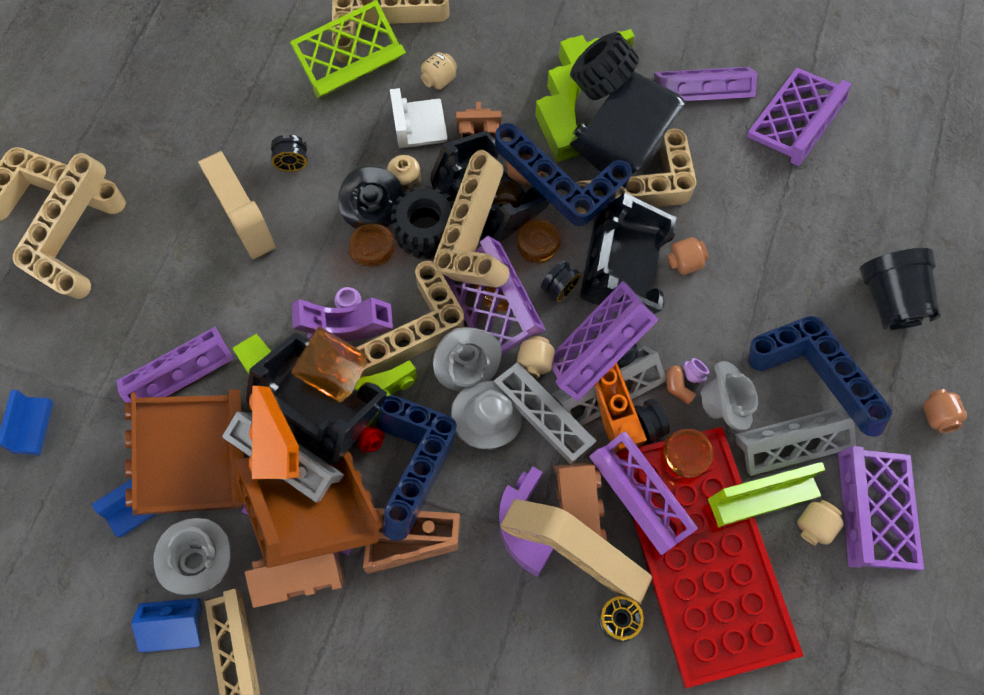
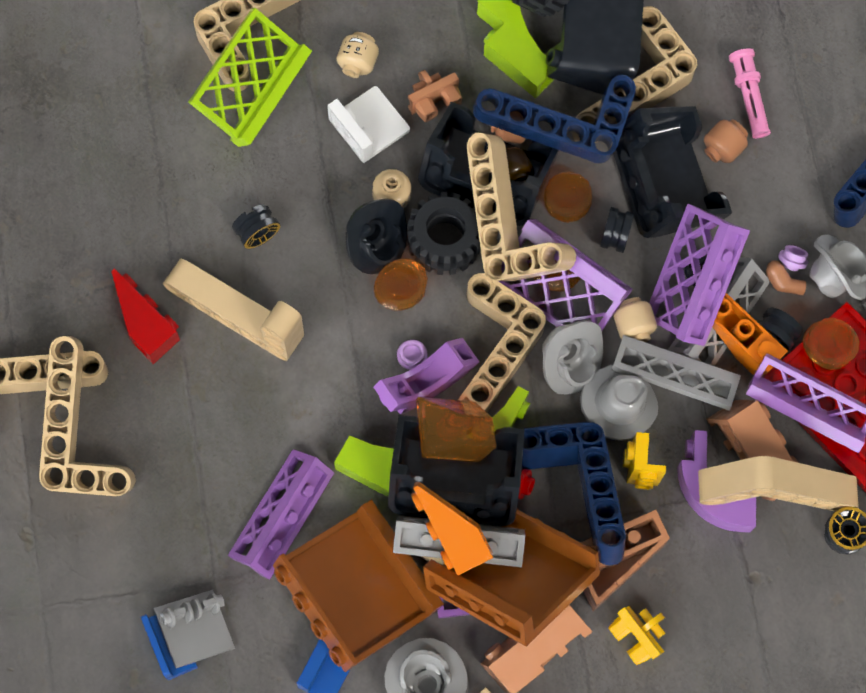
camera: 30 degrees left, 5 degrees up
none -> red slope [111,268,180,364]
none -> light grey hinge [154,590,235,668]
none -> yellow hips [608,606,666,665]
none -> yellow bracket [623,432,666,490]
none -> bright pink pin [729,48,771,139]

